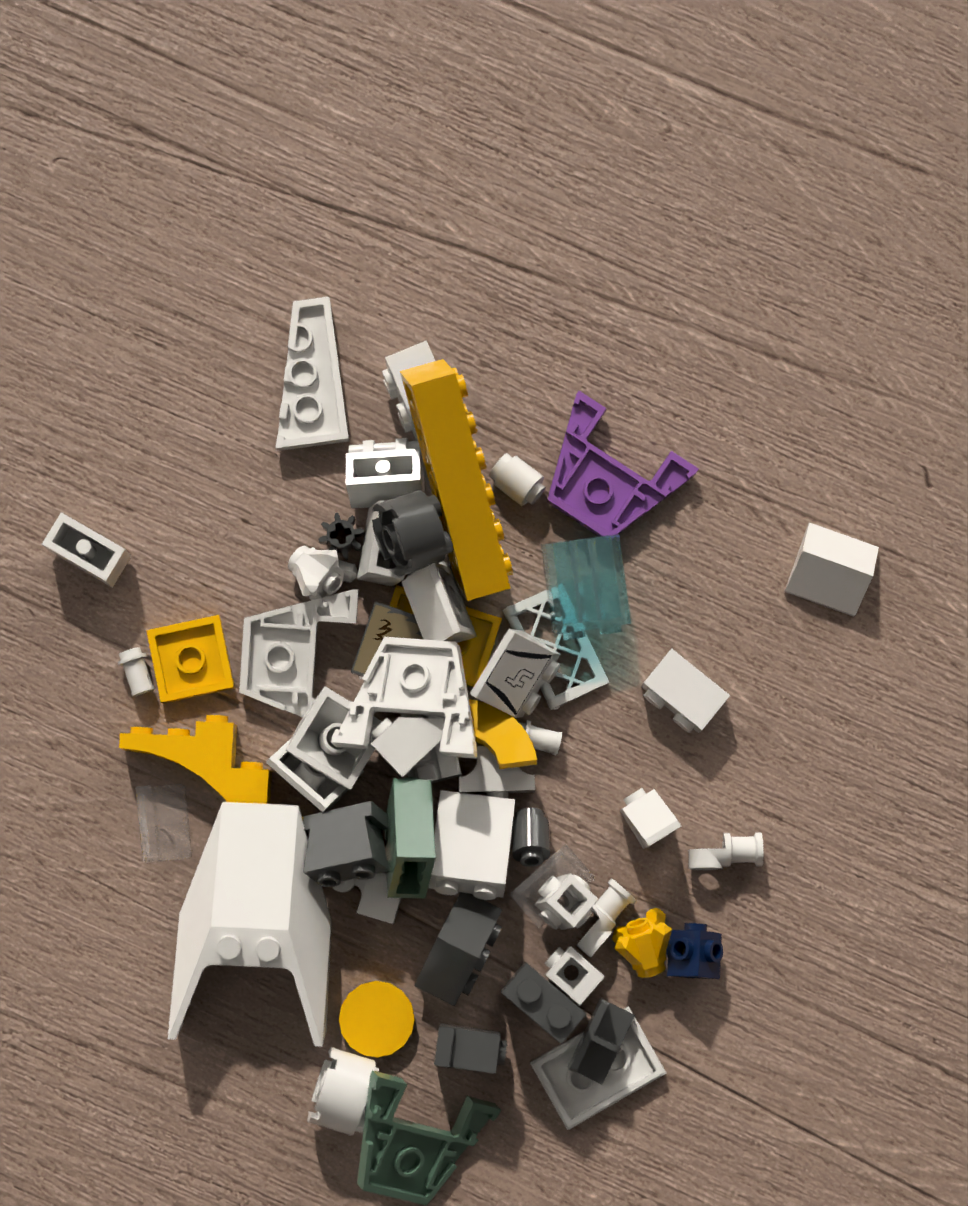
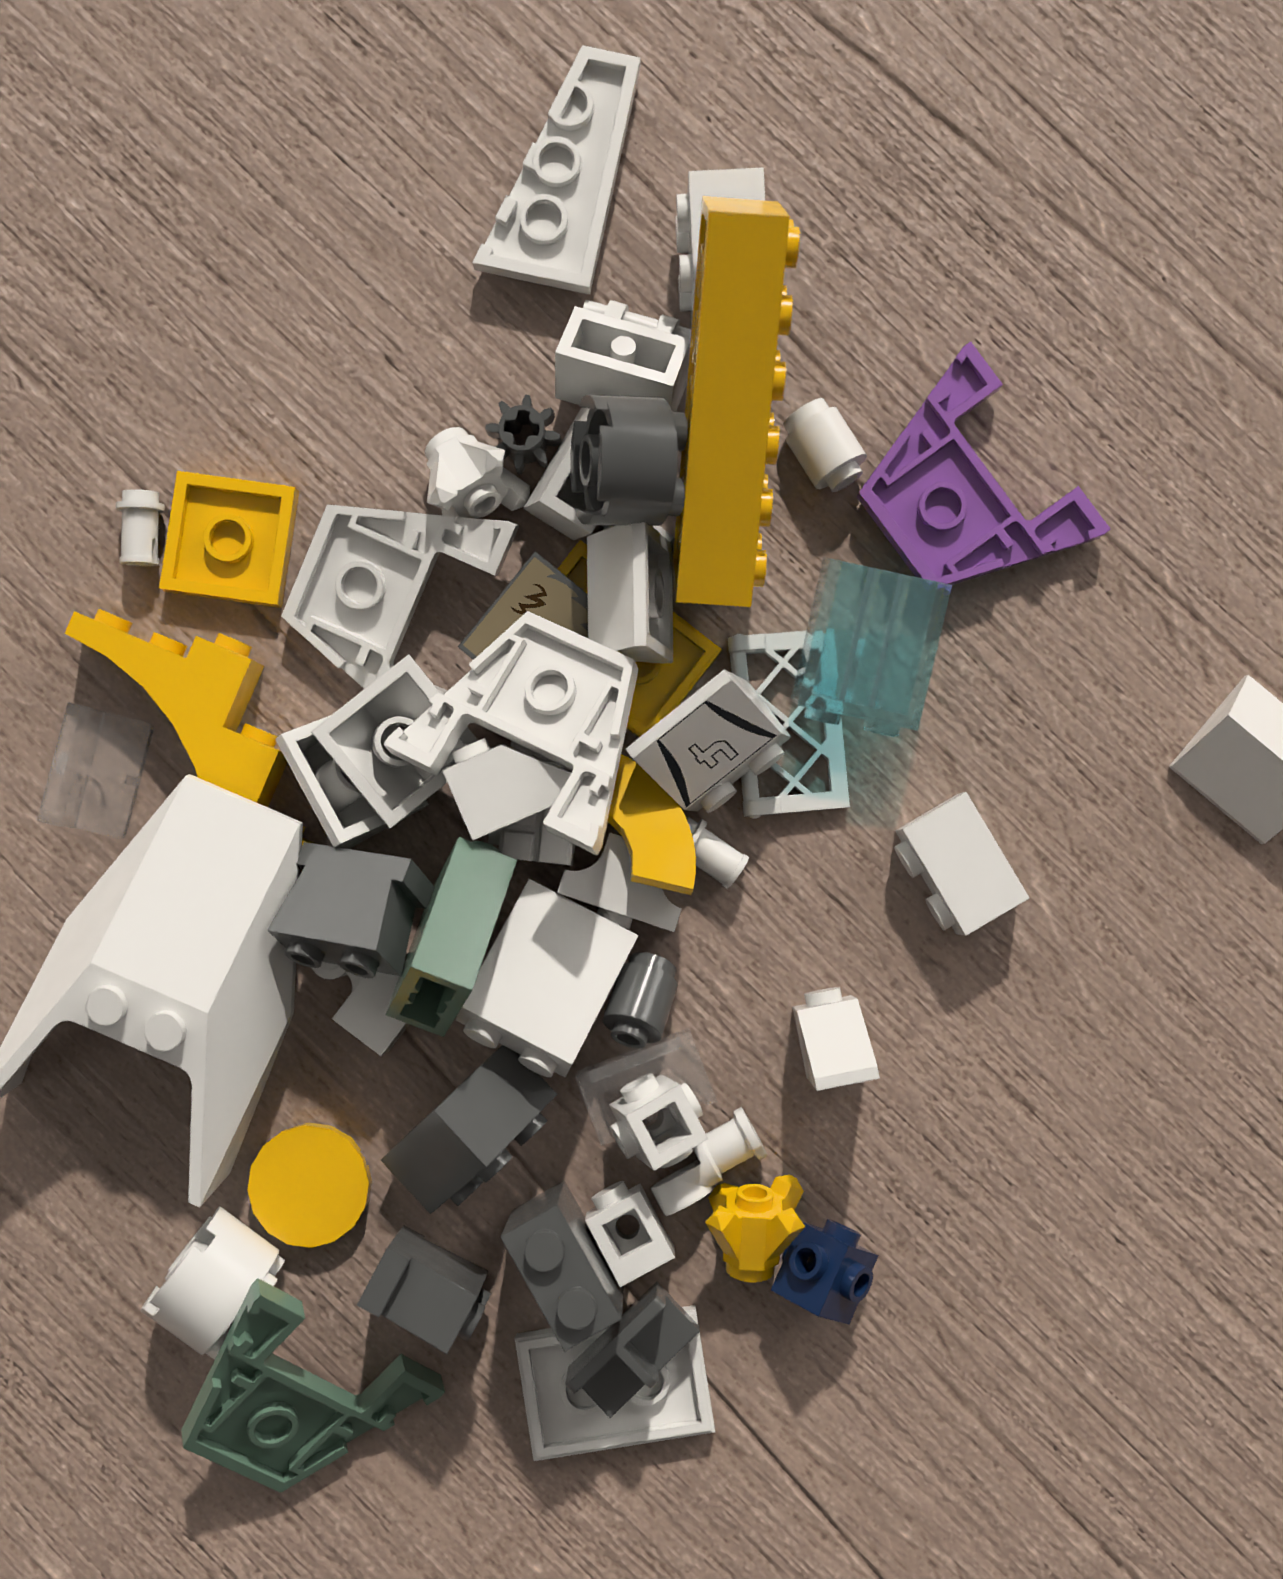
camera: 30 degrees right, 5 degrees up
white brick [42,512,131,588] -> none
white connector [688,833,763,870] -> none

